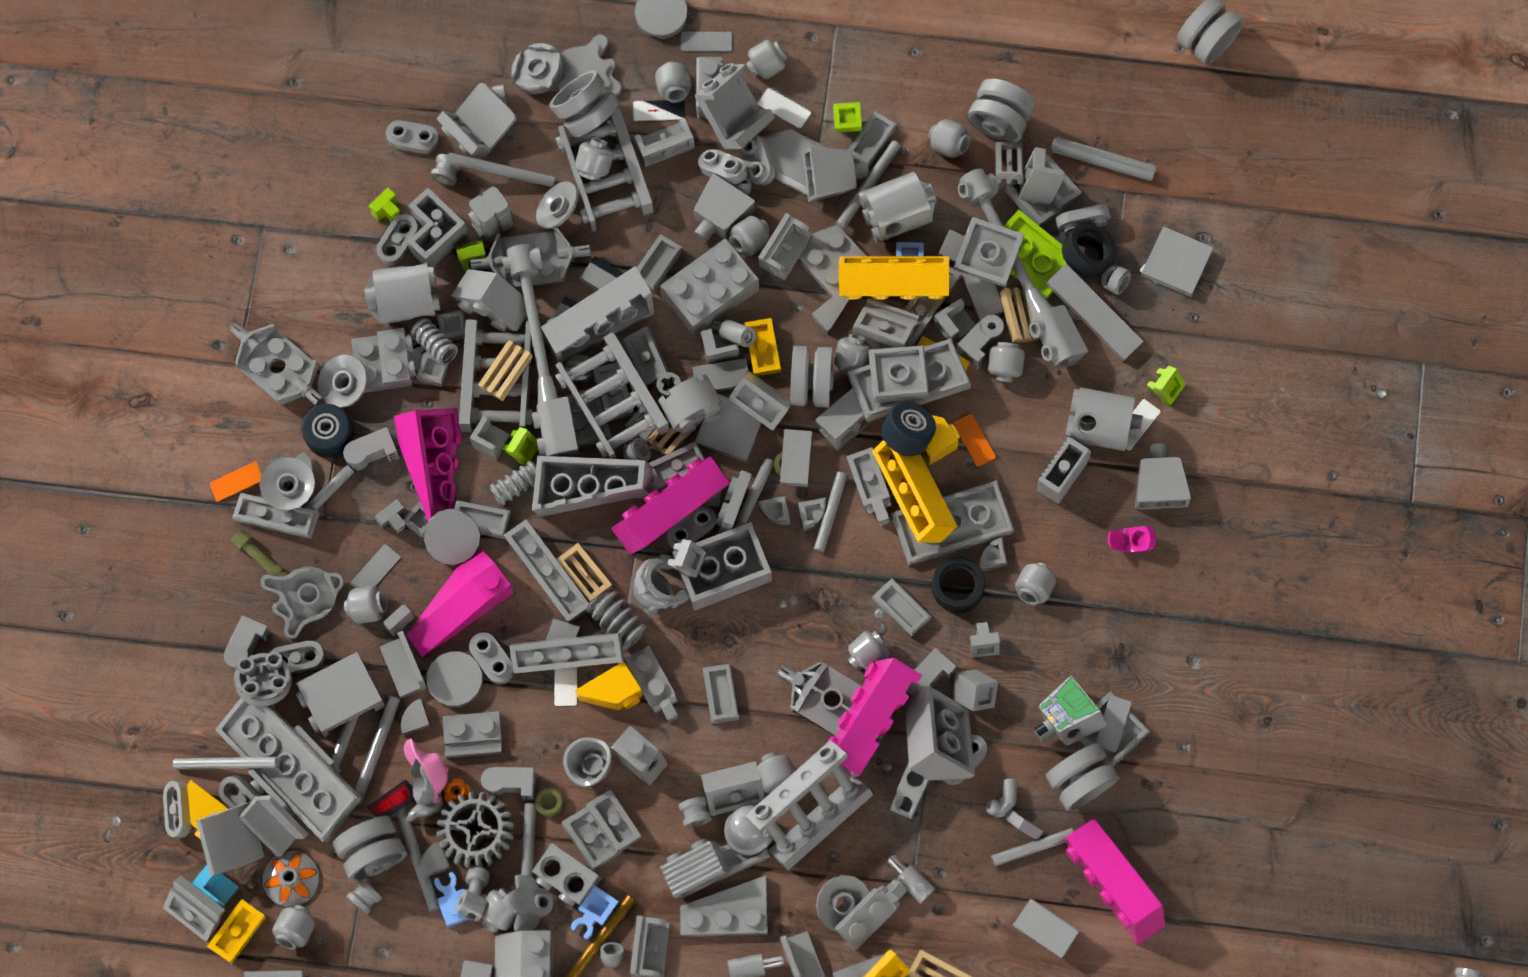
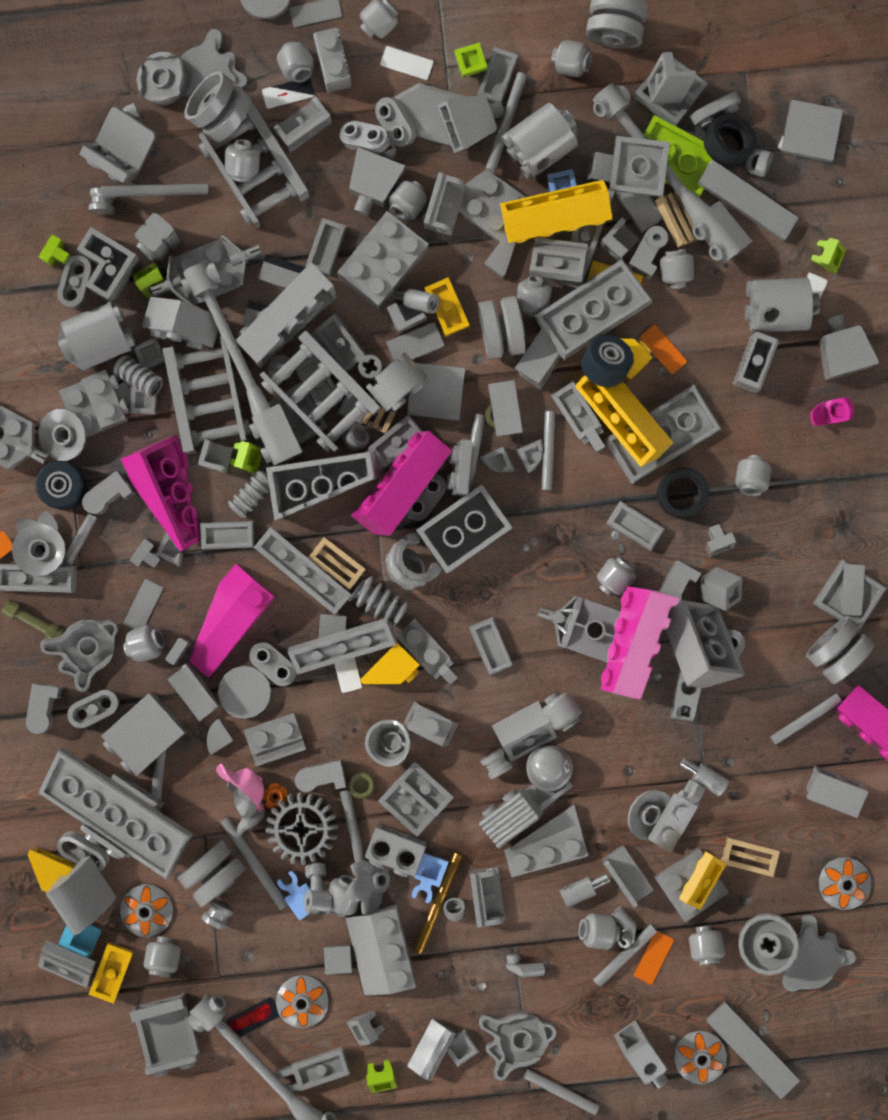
camera: 25 degrees left, 15 degrees up
light grey plate [163,781,192,838] -> none
light grey bar [173,757,280,770] -> none
light grey tile [234,652,292,706] -> none
light grey panel [238,795,308,856] -> none
light grey bar [355,696,400,806] -> none
sticker [367,780,415,818] -> none
light grey plate [386,120,440,154] -> none
light grey tile [420,841,450,878] -> none
light grey tile [424,509,480,565] -> none
tan tile [478,340,533,402] -> none
light grey dish [536,181,579,229] -> none
light grey tile [667,539,706,578] -> none
light grey panel [695,63,775,149] -> none
light grey panel [728,370,790,431] -> none
light grey fence [745,740,873,870] -> none
light grey tile [868,345,929,403] -> none
light grey tile [979,538,1008,571] -> none
light grey arm [986,778,1018,818] -> none
light grey tile [995,142,1023,184] -> none
light grey tile [1005,810,1044,840] -> none
torso [1033,676,1107,745] -> none
light grey axle [1051,137,1156,181] -> none

